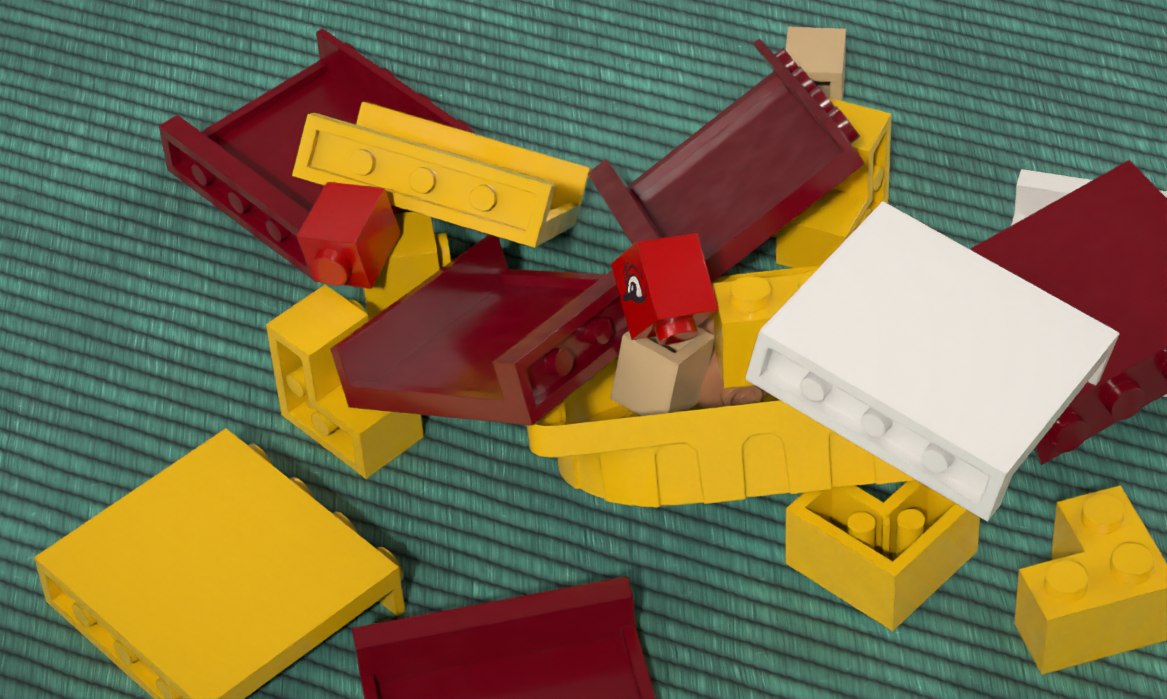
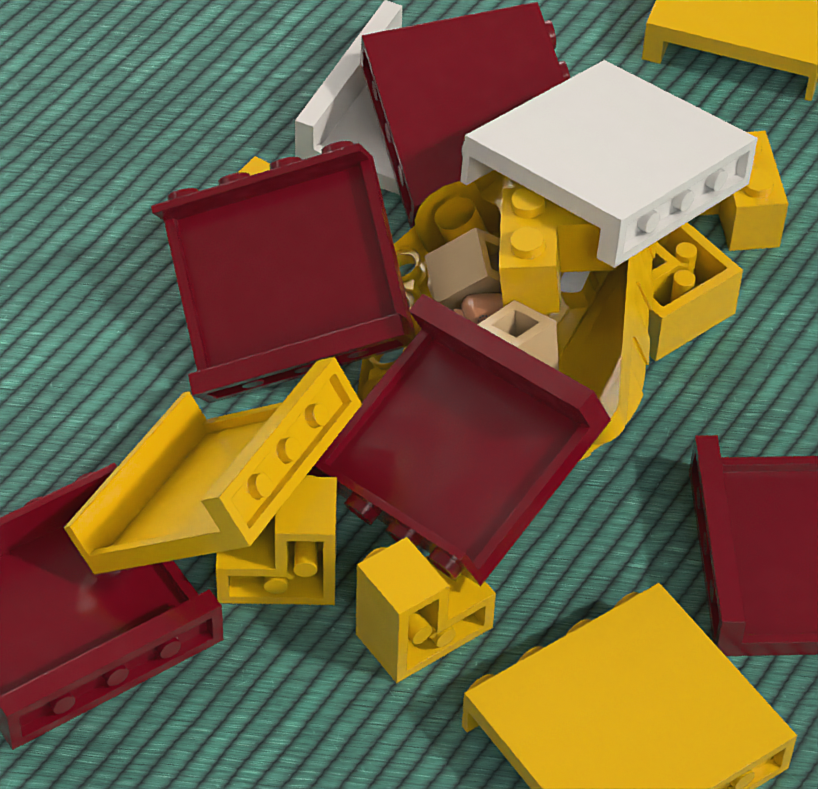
camera: 85 degrees left, 5 degrees up
red brick [296,182,401,289] -> none
red brick [611,233,719,345] -> none
tan brick [786,27,846,101] -> none

